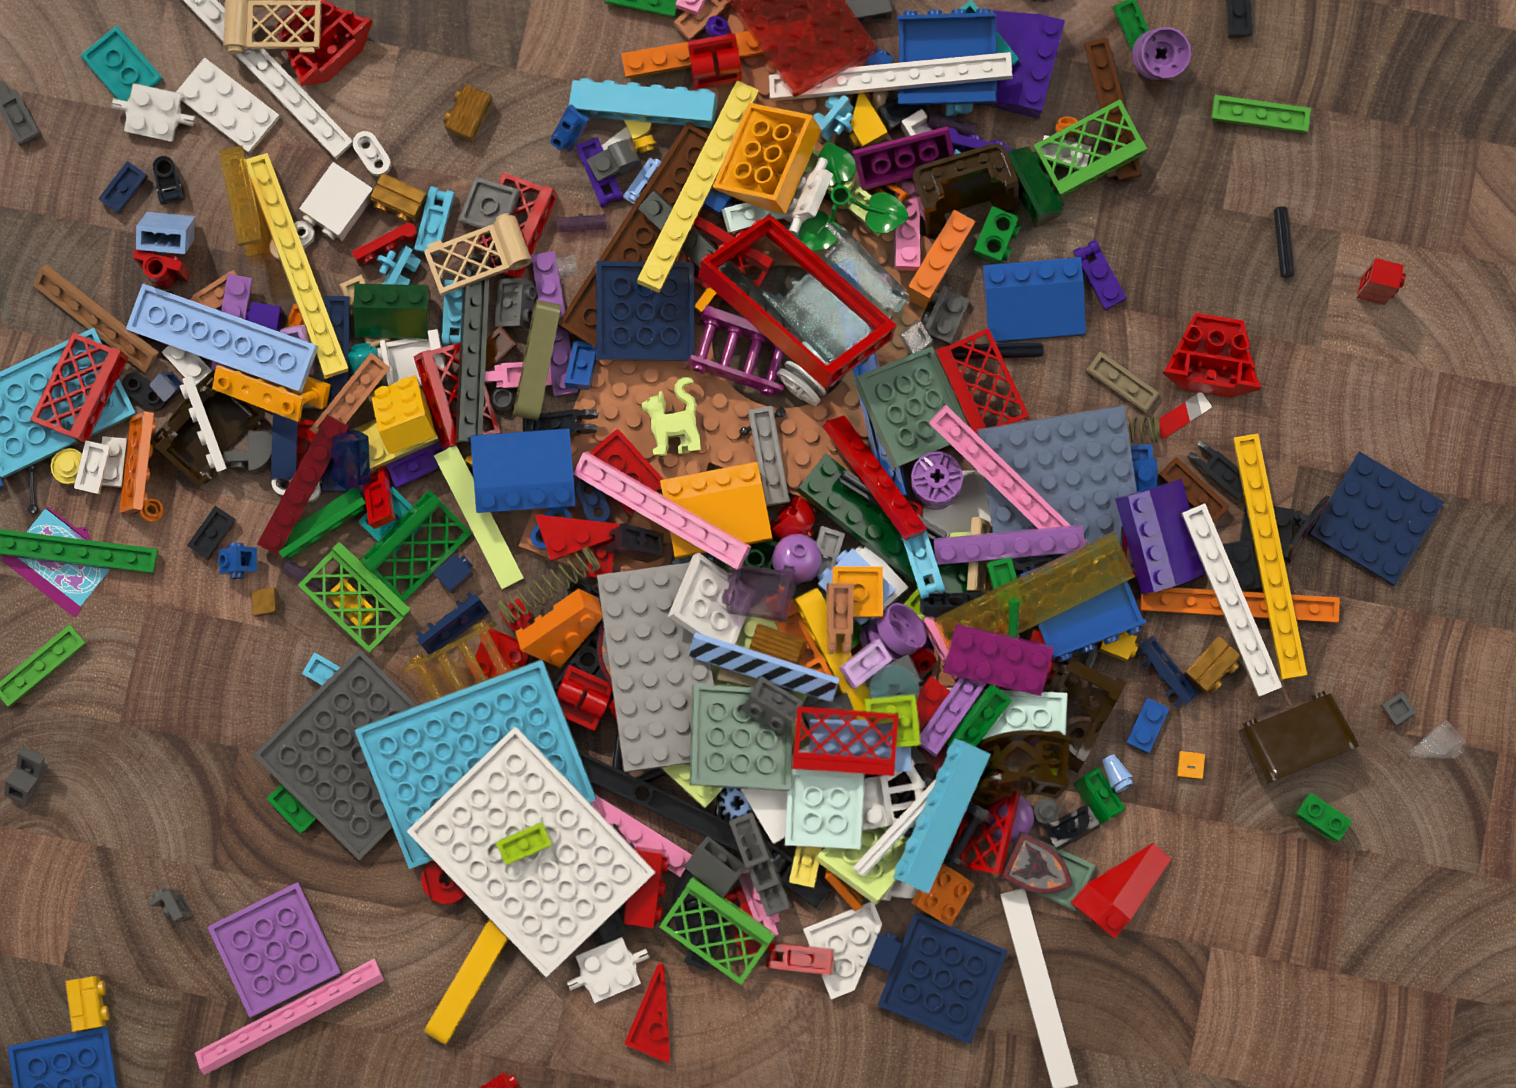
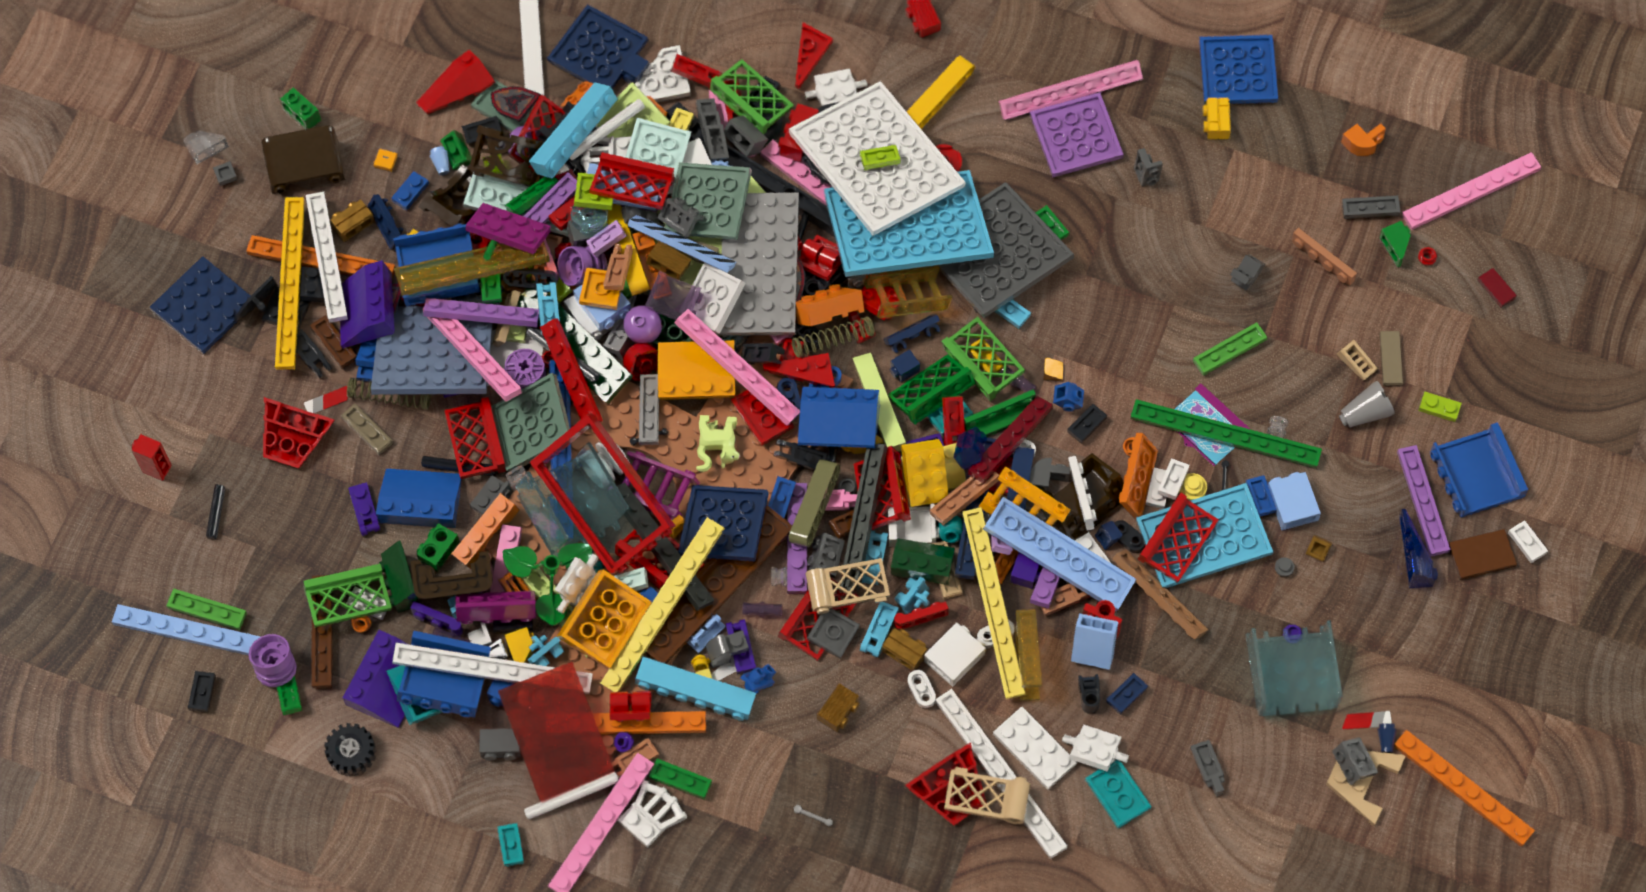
camera: 170 degrees left, 15 degrees down
none -> light blue plate [112,604,260,656]

